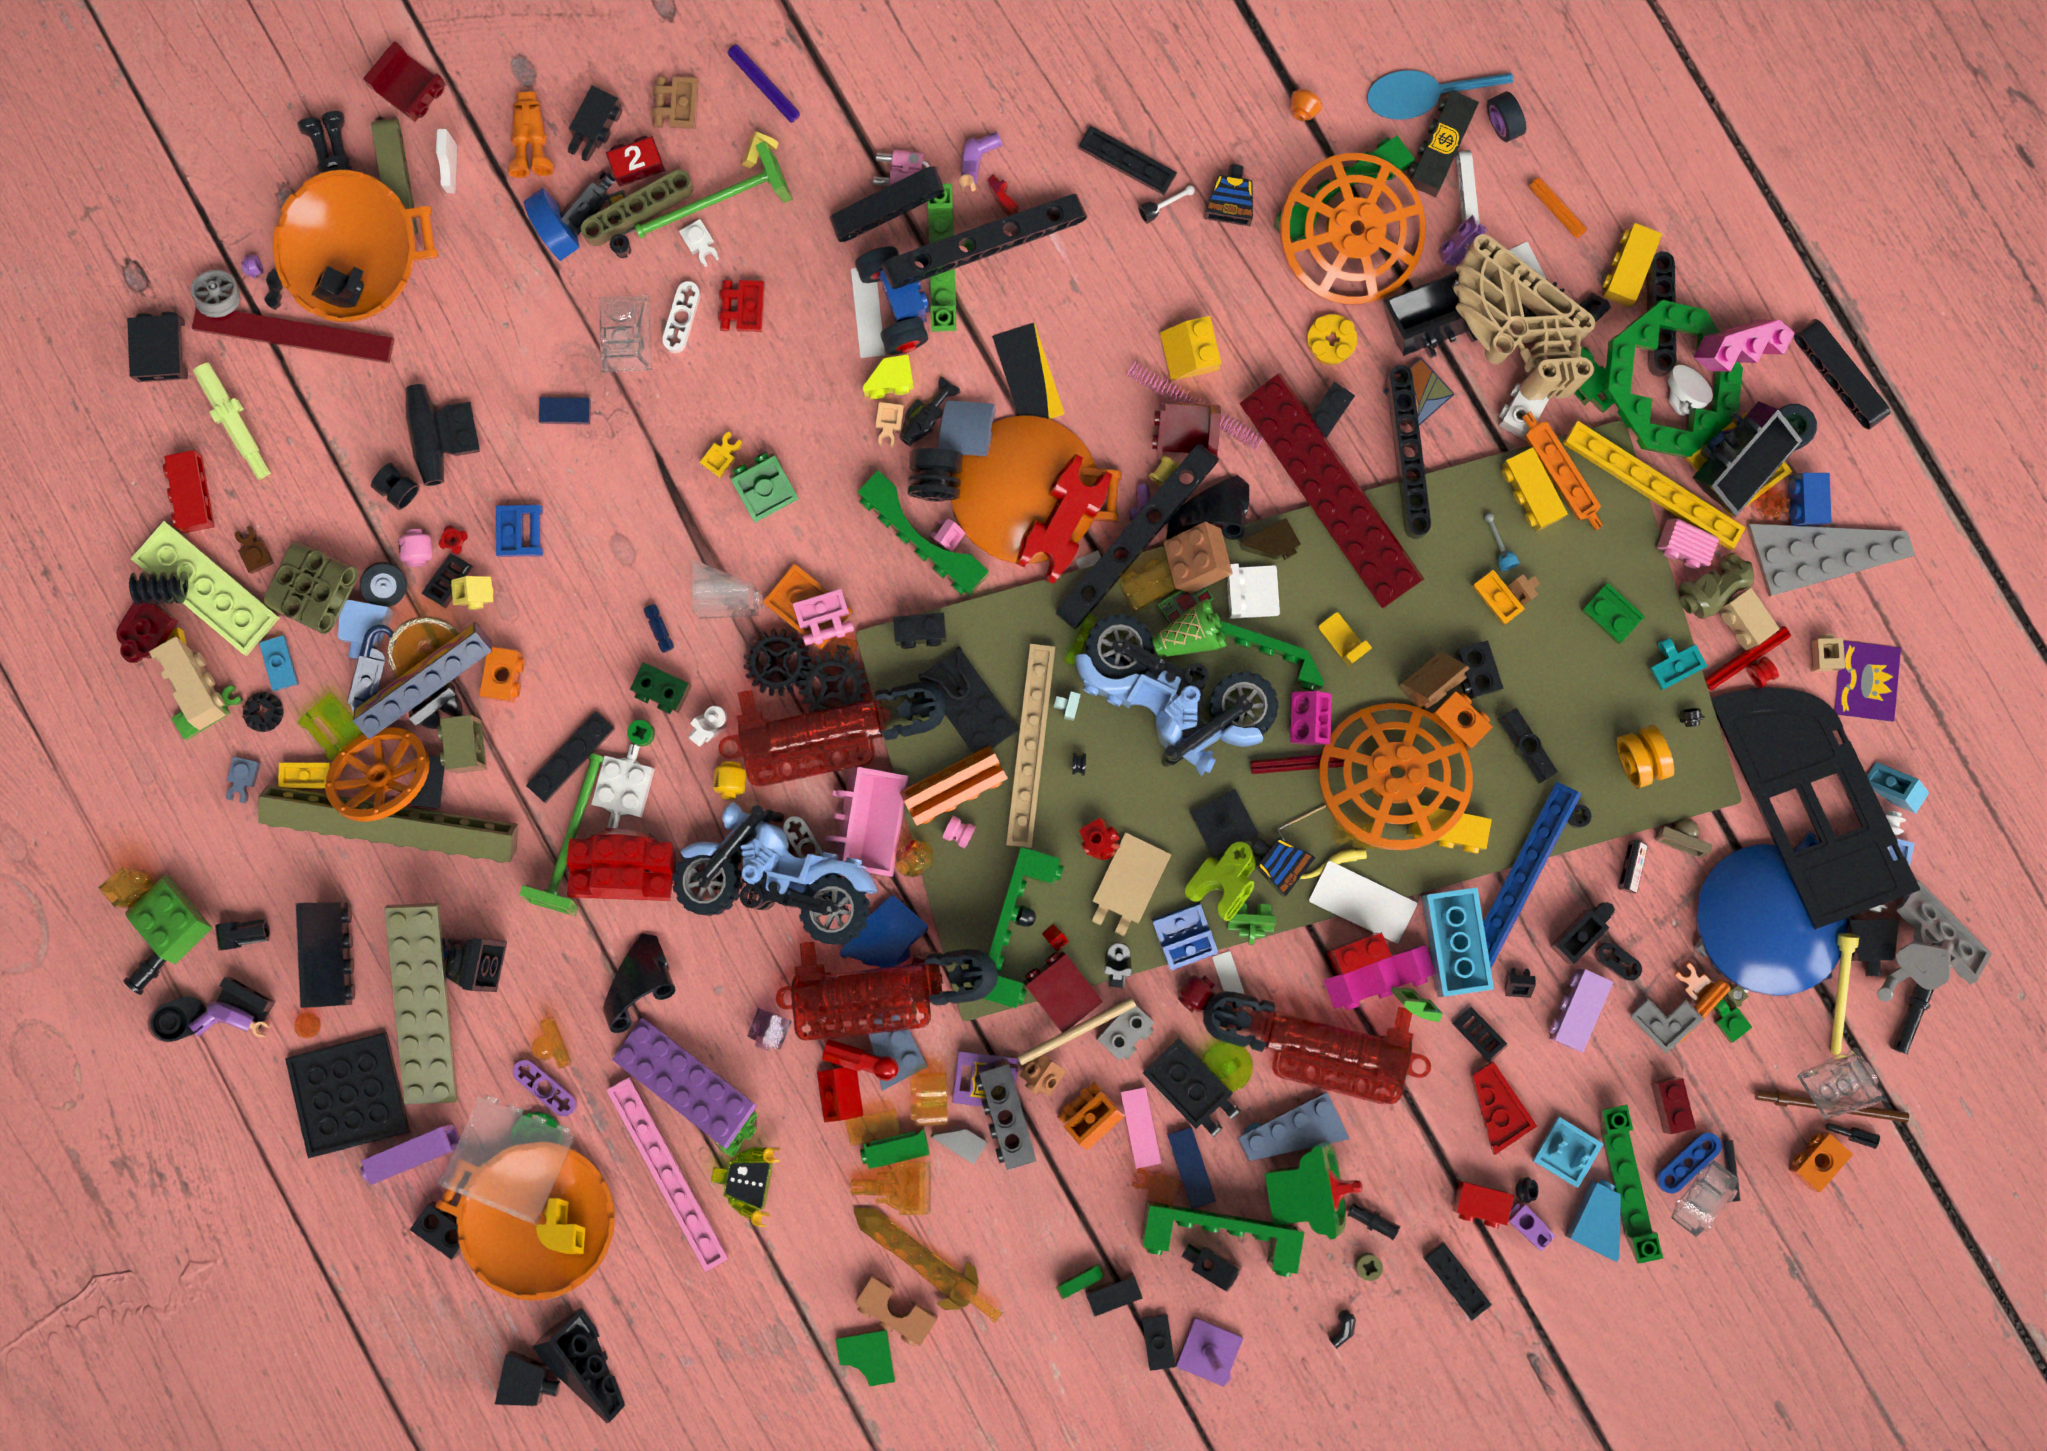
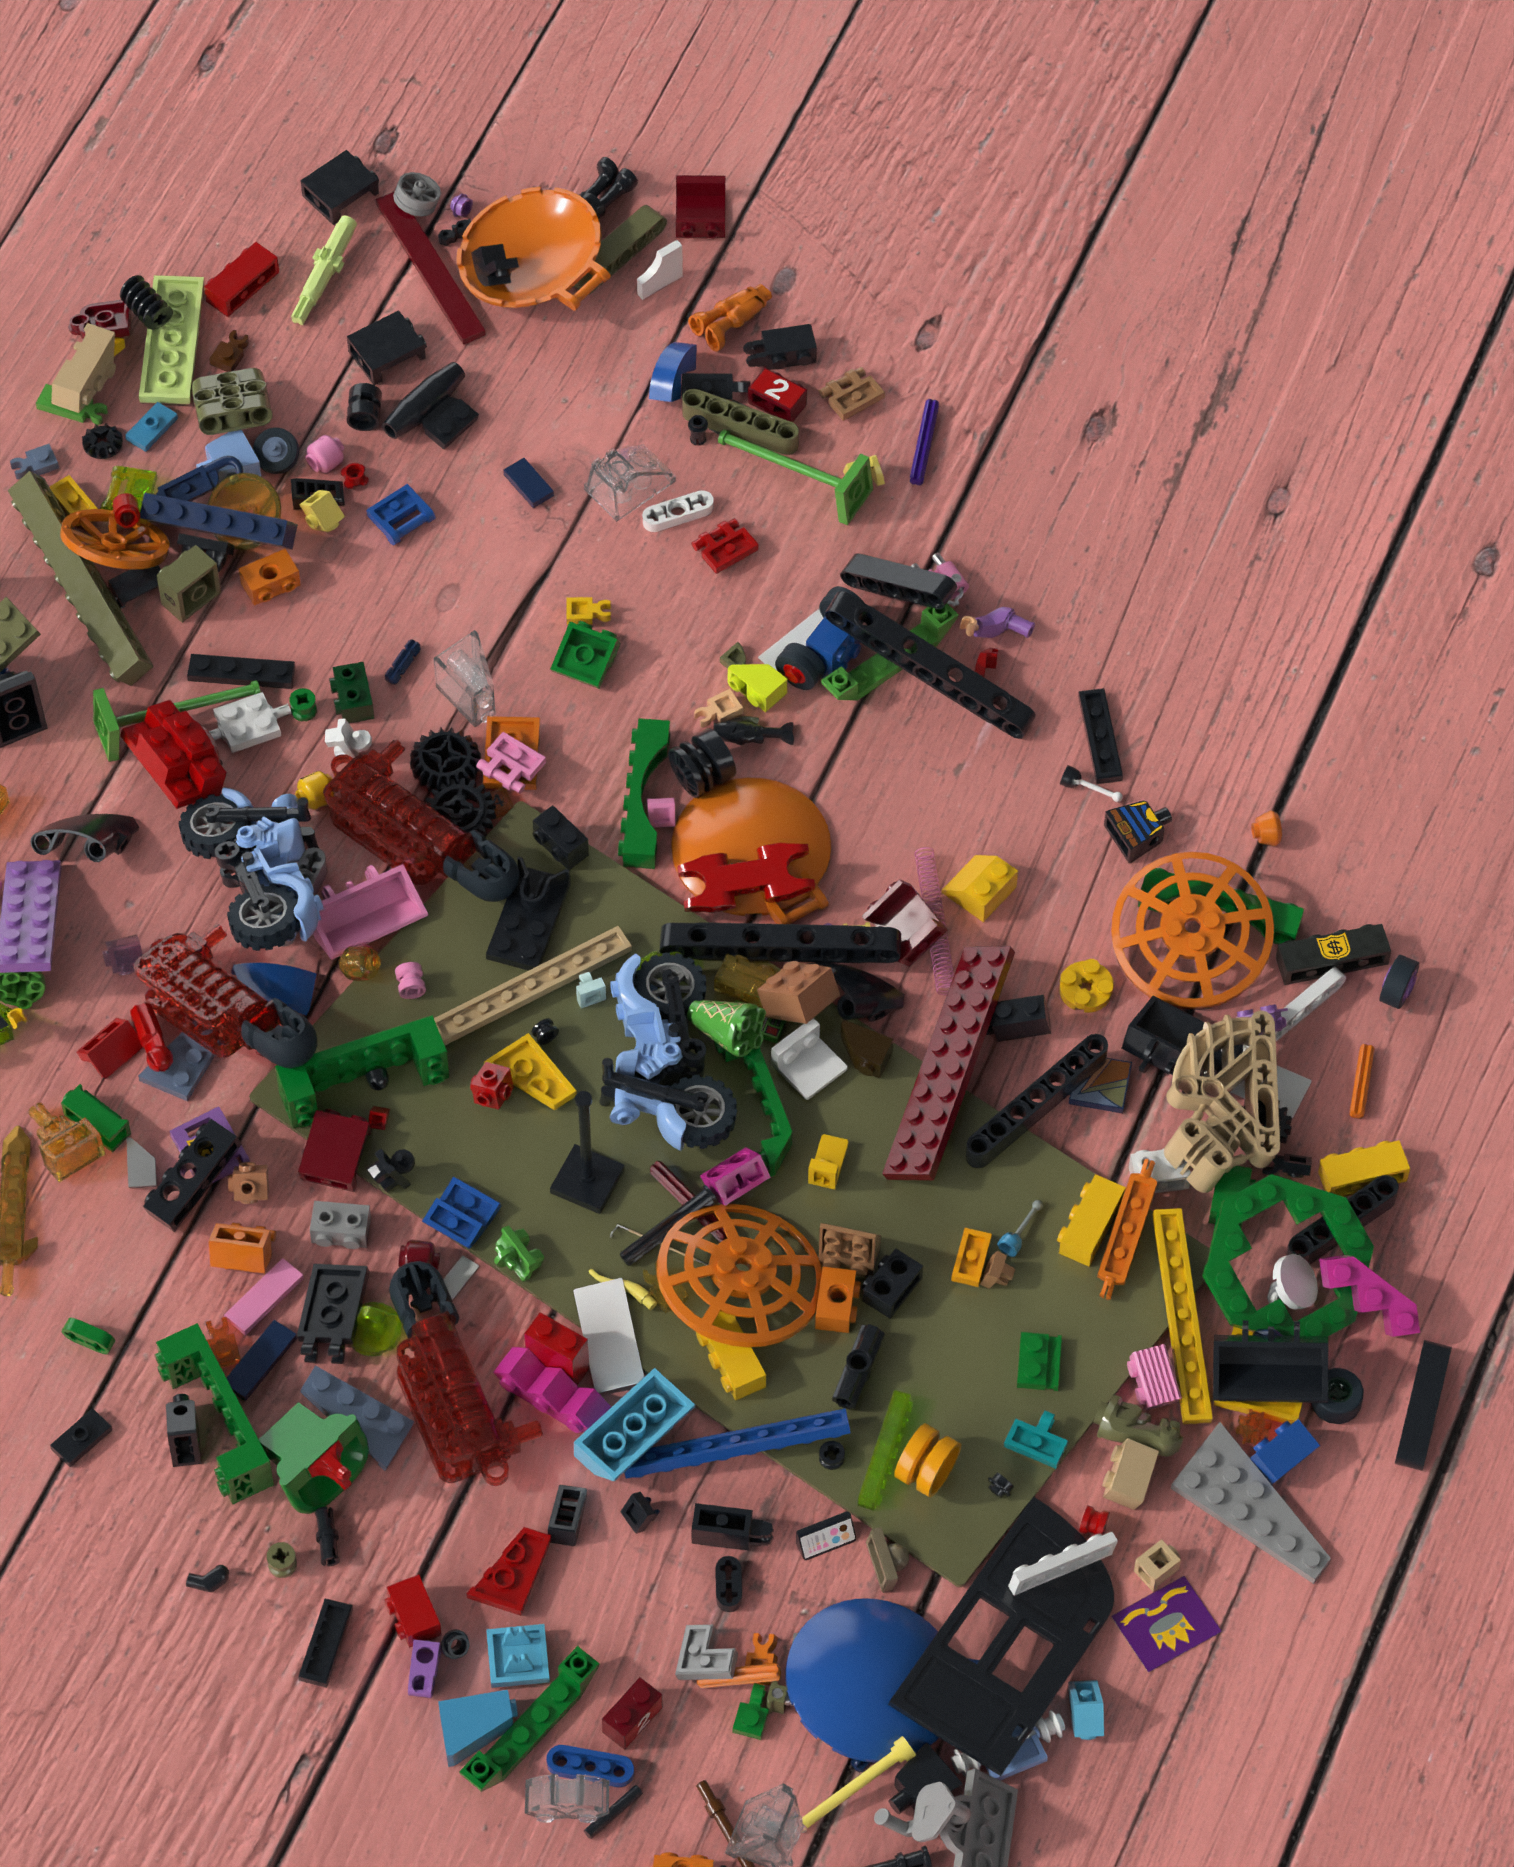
camera: 55 degrees right, 25 degrees down
white plate [679,219,719,267] -> none
clear yellow plate [845,1109,901,1146] -> none
orange brick [899,745,1007,826] -> none
clear yellow brick [910,1073,948,1126] -> none
sand blue slope [938,400,996,456] -> none
black sticker [993,323,1065,419] -> none
tan piece [1017,997,1136,1065] -> none
black panel [1085,1273,1143,1317] -> none
tan tile [1091,832,1171,937] -> none
medium lavender tile [1176,1317,1243,1387] -> none
lime piece [1185,842,1256,921] -> none
torso [1251,837,1315,897] -> none
dark azure piece [1367,70,1513,120] -> none
bright green slope [1391,987,1443,1022] -> none
lavender brick [1549,969,1613,1052] -> none
red axle [1705,626,1791,690] -> none
none -> red brick [112,493,140,528]
none -> black panel [347,310,427,385]
none -> yellow wing [484,1033,577,1110]
none -> black axle [620,1185,718,1266]
none -> olive tile [720,642,746,669]
none -> clear neon green piece [858,1390,913,1511]
none -> white plate [1008,1532,1118,1596]

